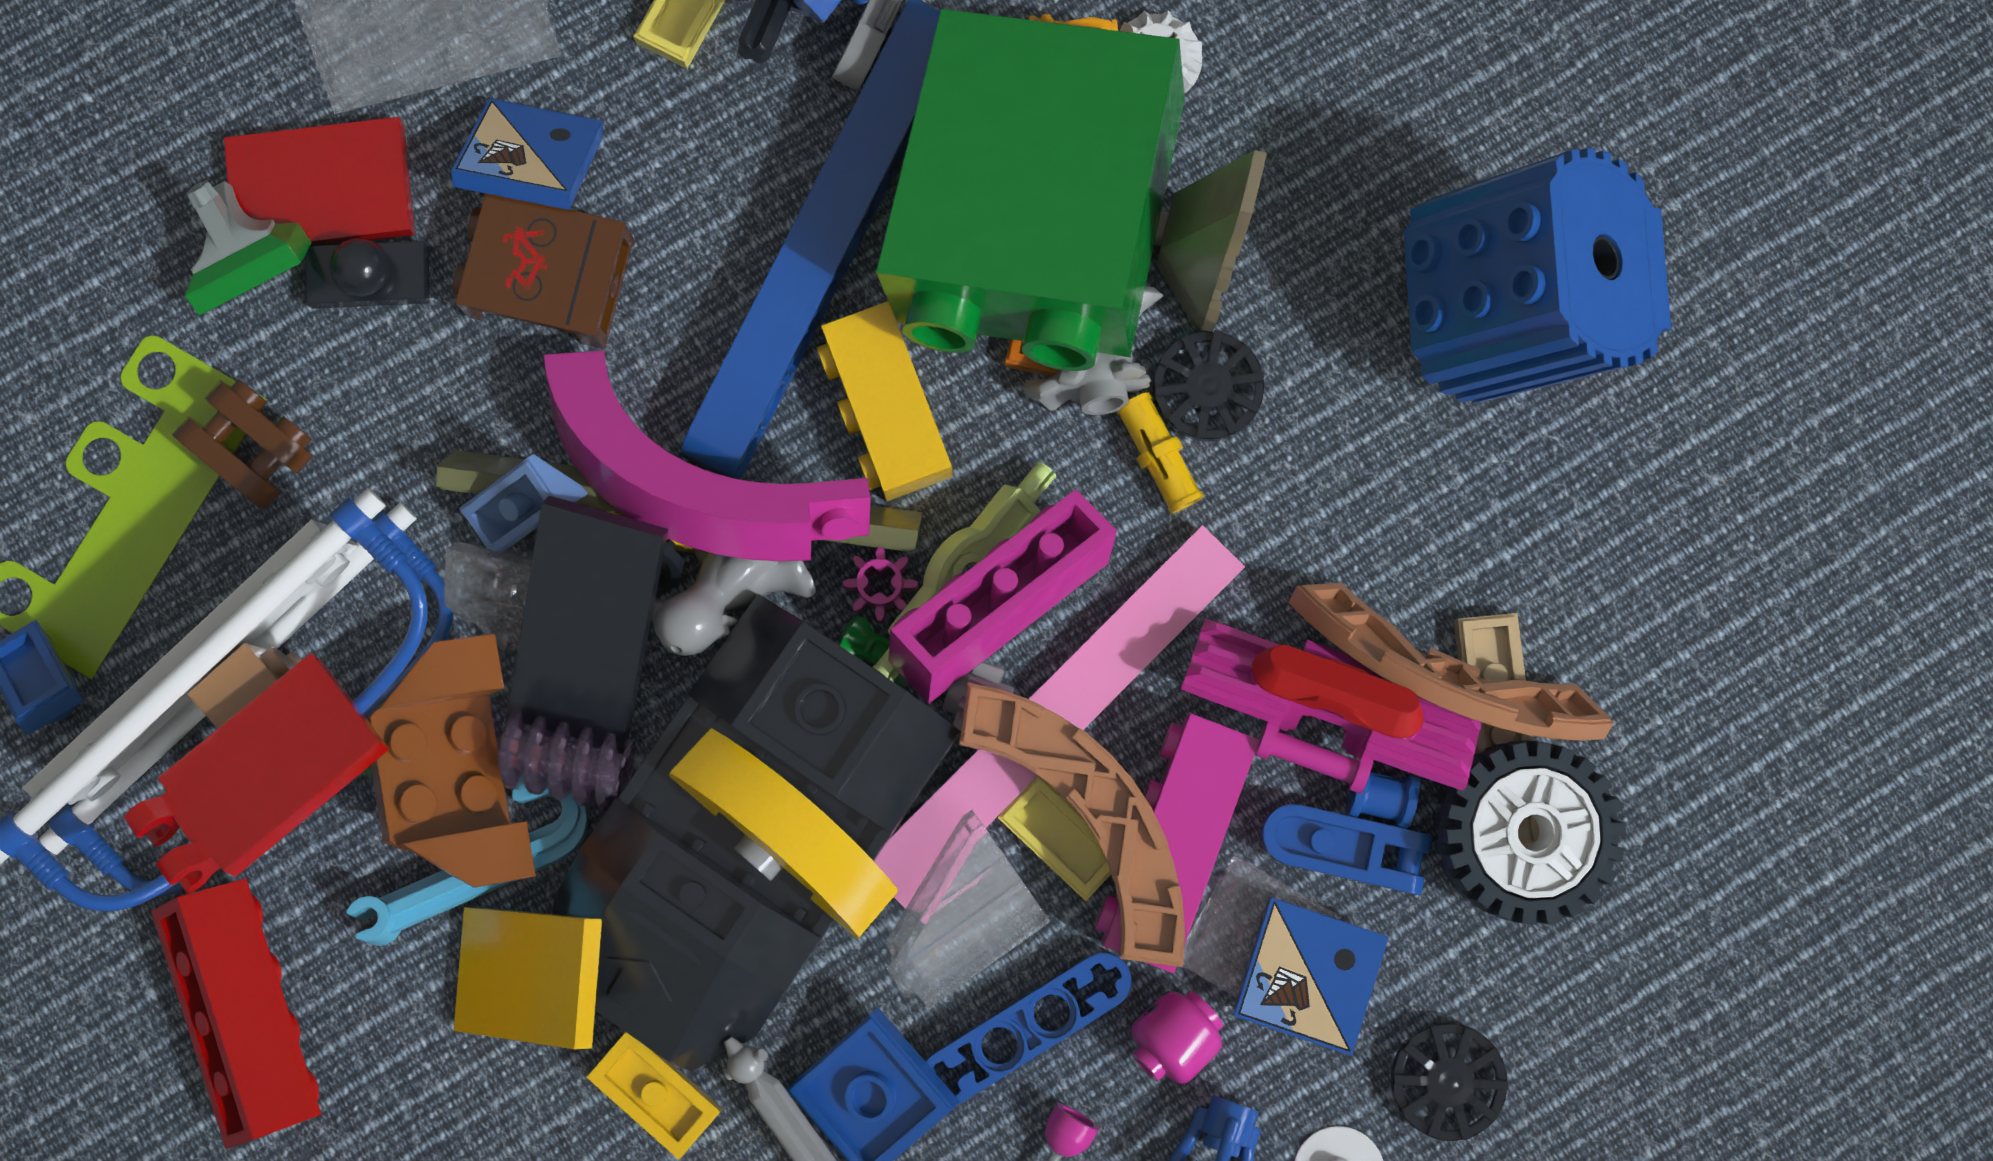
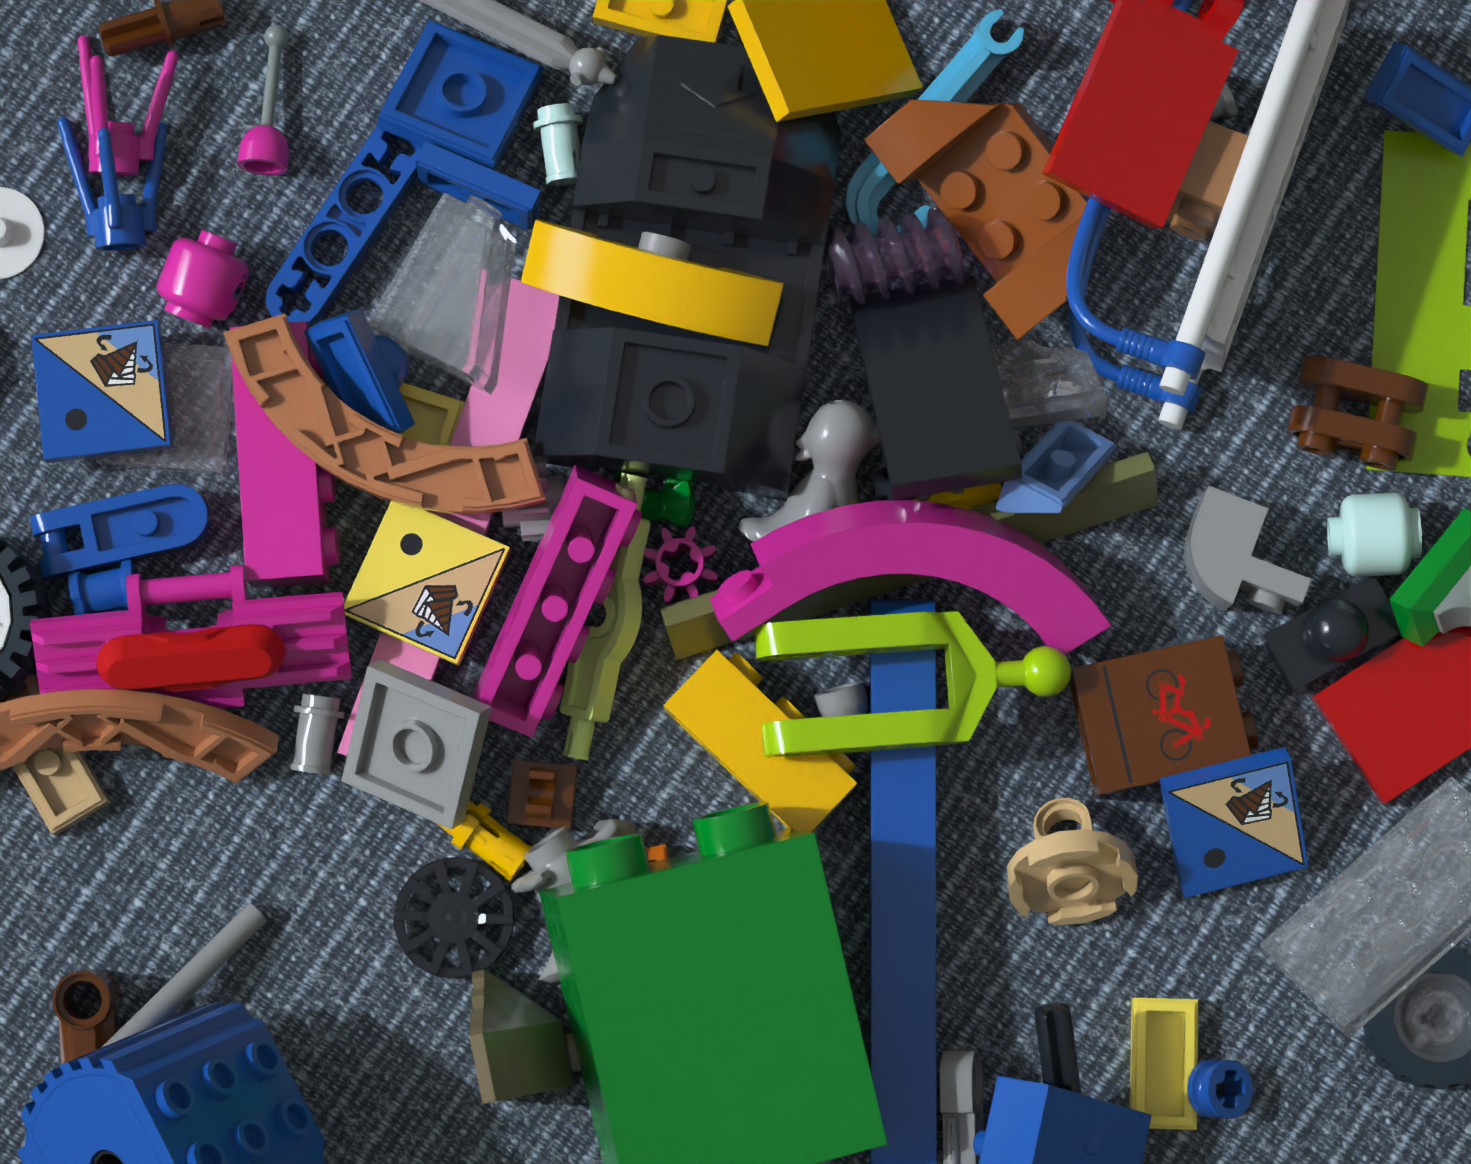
camera: 160 degrees right, 0 degrees up
none -> reddish brown piece [52,969,122,1064]
none -> light grey bar [102,903,267,1047]
none -> light grey pin [290,693,345,775]
none -> blue tile [304,308,415,434]
none -> light grey tile [341,659,492,830]
none -> tile [344,502,511,666]
none -> blue tile [416,141,541,231]
none -> reddish brown tile [507,759,578,831]
none -> light aqua pin [533,103,583,186]
none -> lime piece [754,611,1071,758]
none -> light grey hinge [814,681,869,717]
none -> tan tile [1007,797,1138,925]
none -> light grey brick [1184,485,1311,614]
none -> light aqua head [1327,493,1422,577]

